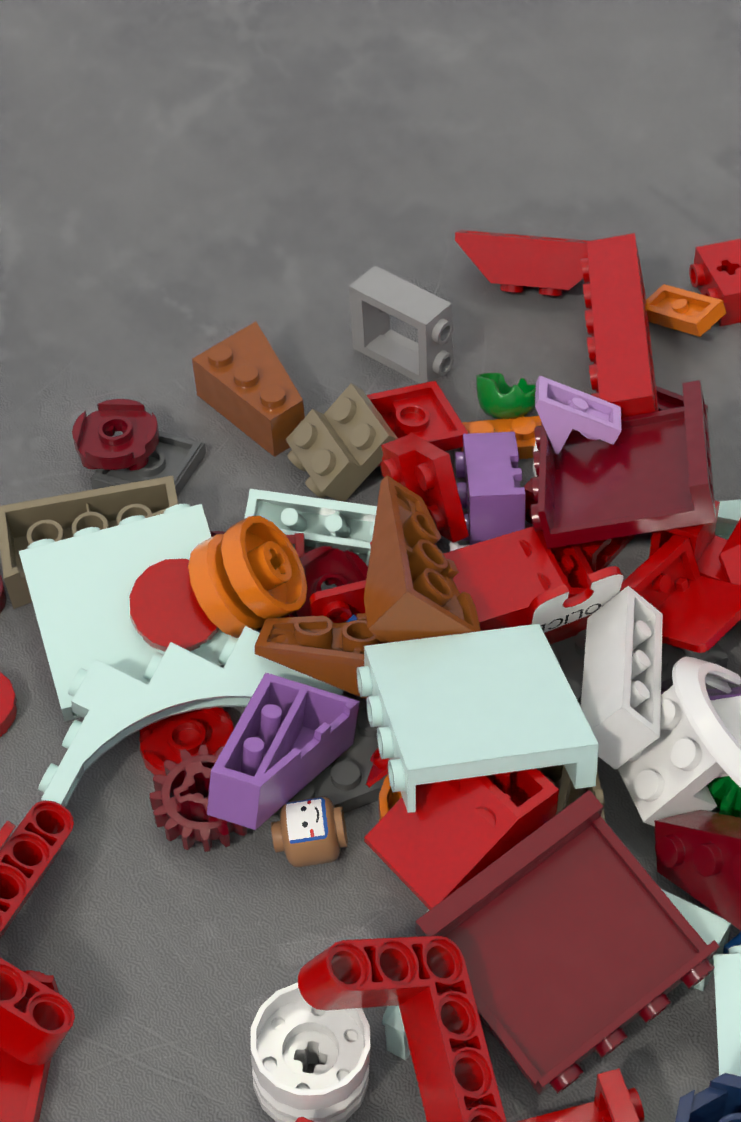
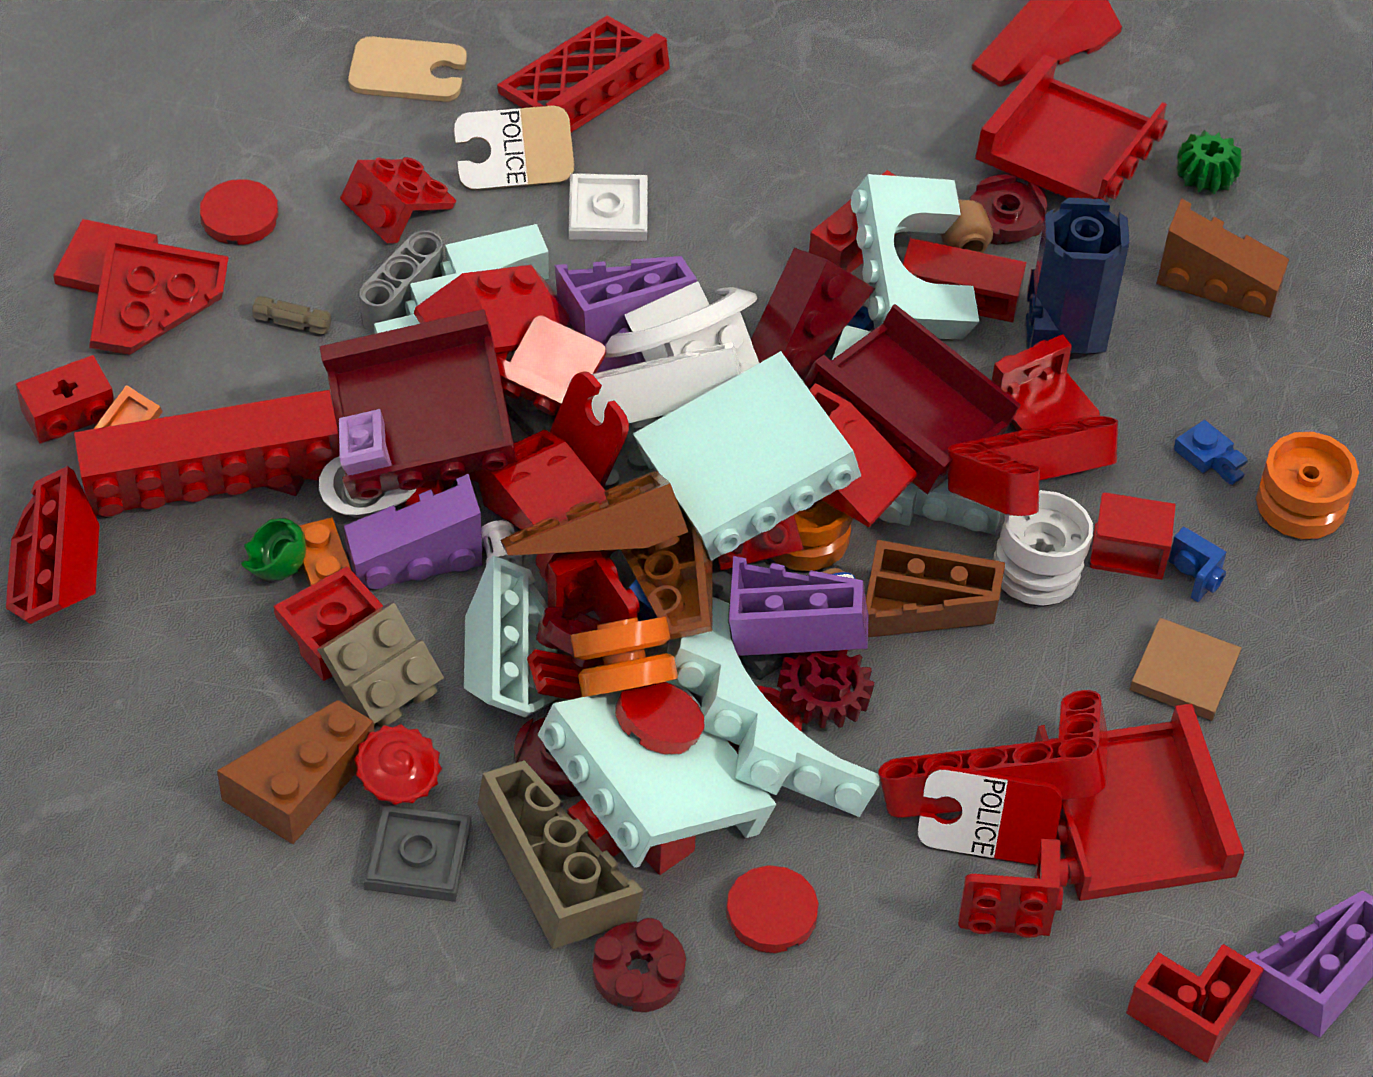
camera: 110 degrees left, 5 degrees up
dark red plate [72,399,159,470] -> none
light grey window [349,266,454,384] -> none
red plate [381,433,469,543] -> none
none -> red piece [354,724,443,805]
none -> dark orange wedge [866,540,1005,637]

